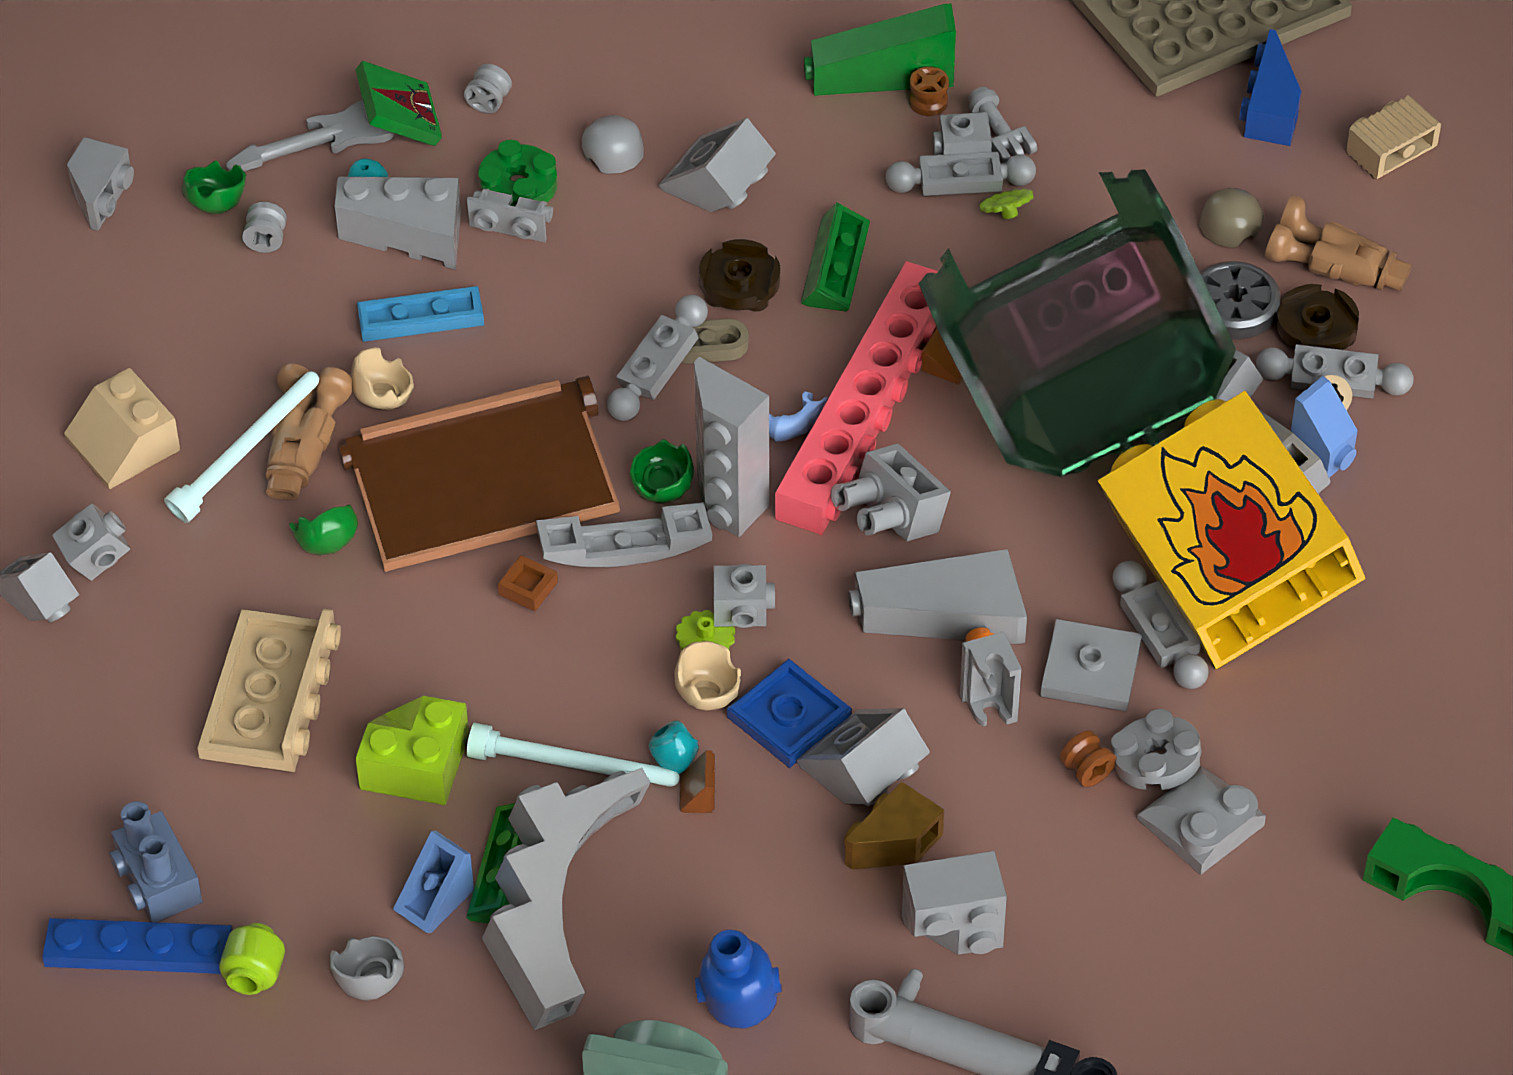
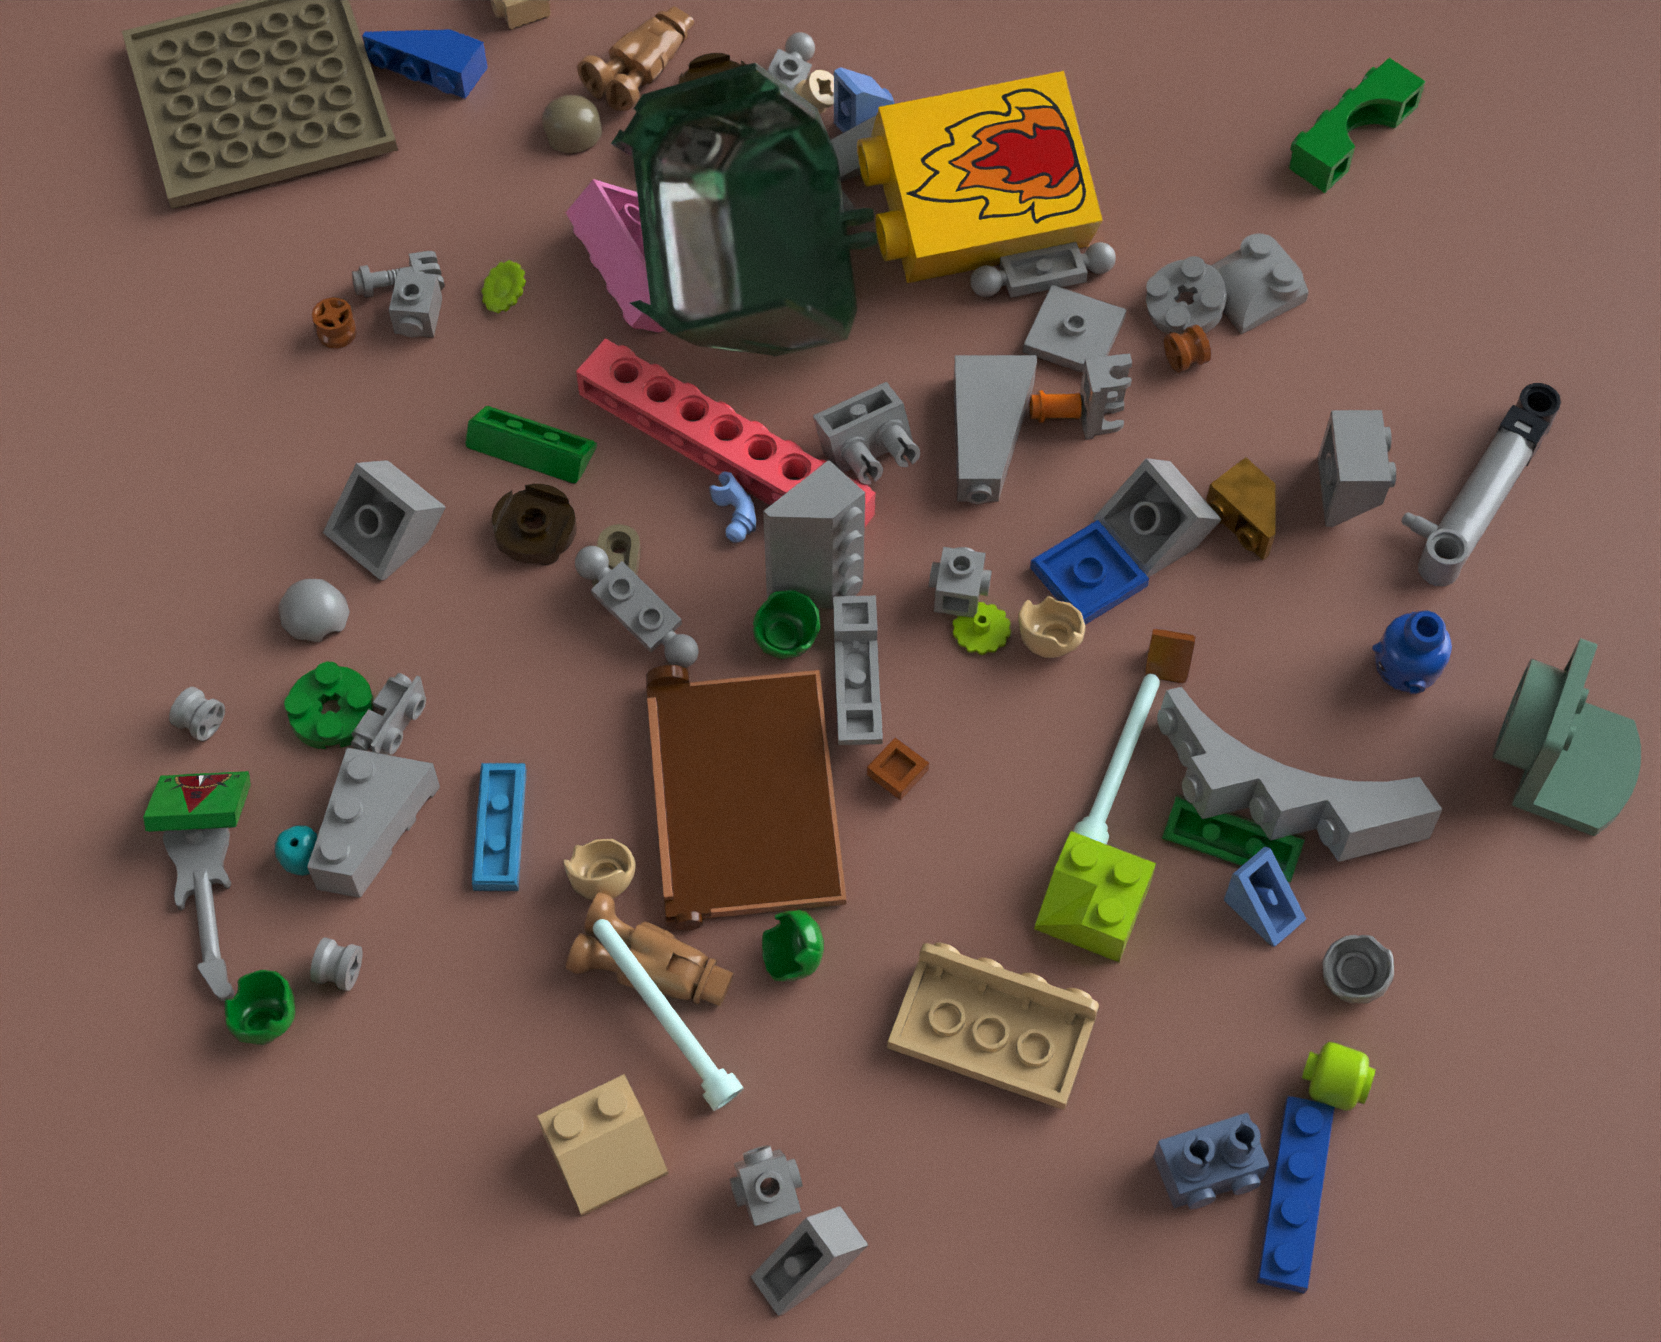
camera: 80 degrees left, 10 degrees up
light grey slope [67,137,134,231] -> none
teal piece [649,721,699,774] -> none
green slope [804,3,956,96] -> none
light grey plate [885,152,1036,196] -> none
dark orange slope [922,325,976,385] -> none

